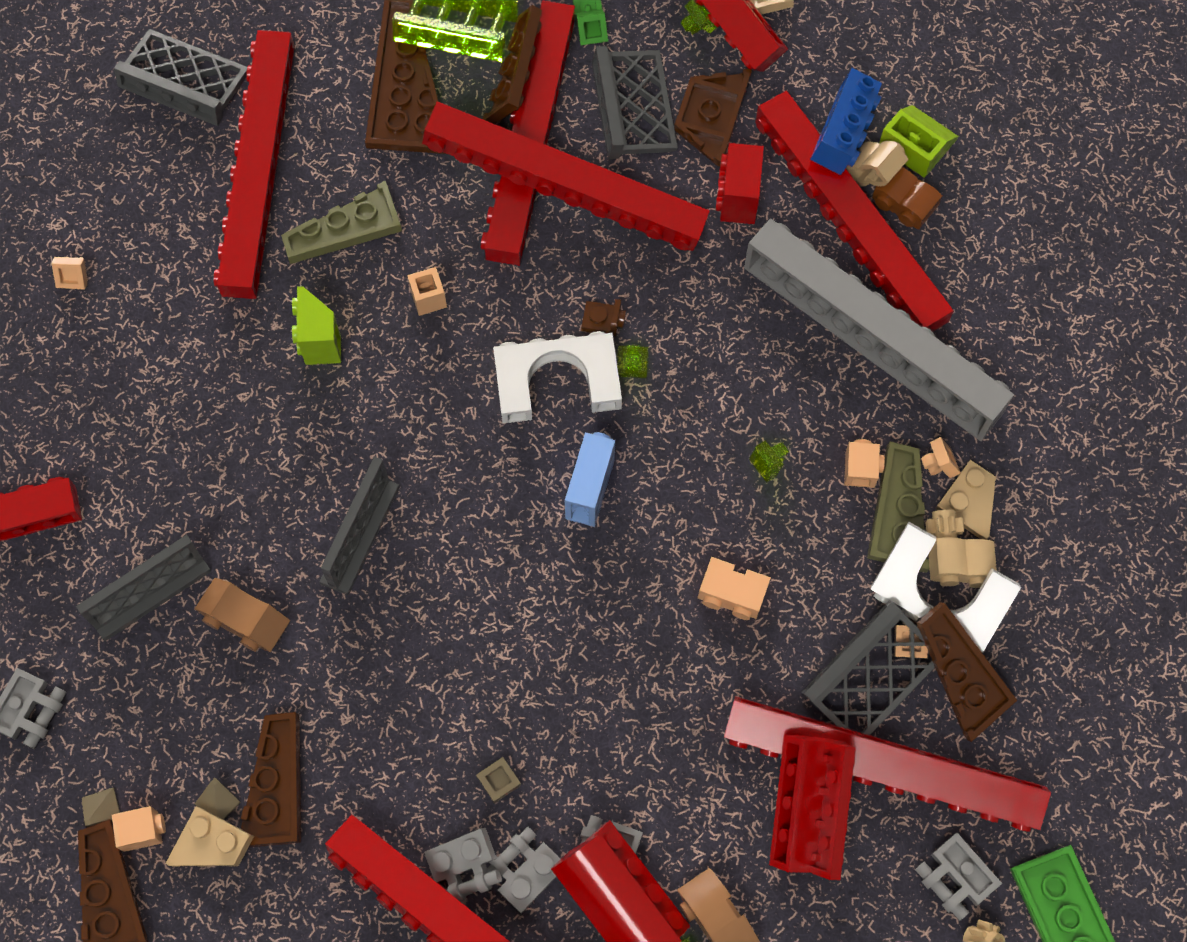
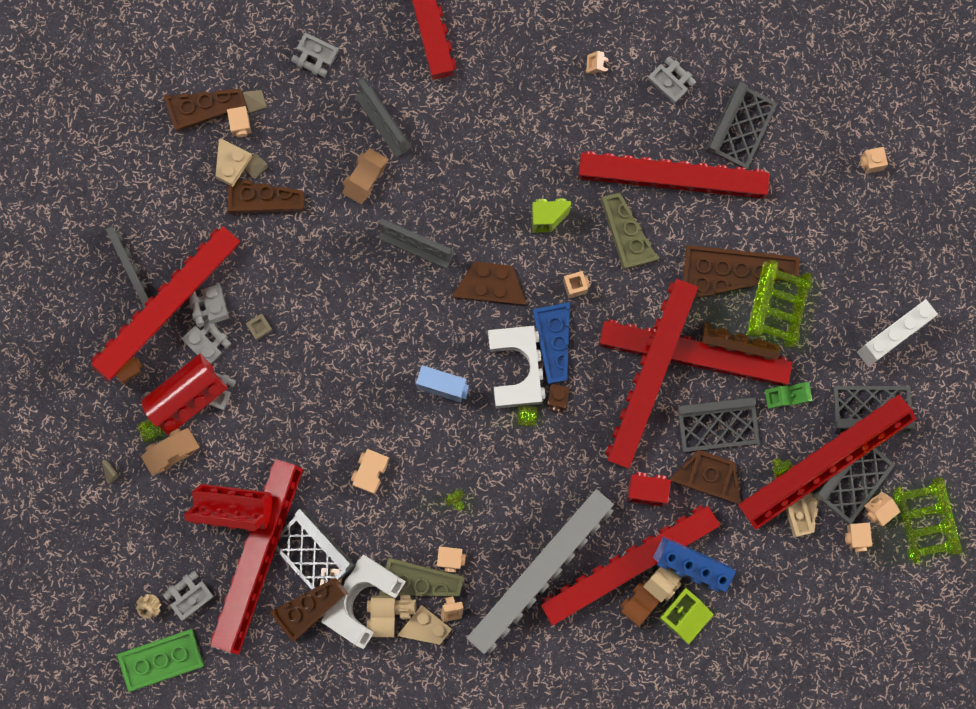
camera: 90 degrees right, 10 degrees up
none -> reddish brown wing [453,261,526,306]
none -> blue wing [532,302,570,385]
none -> light grey plate [648,57,696,104]

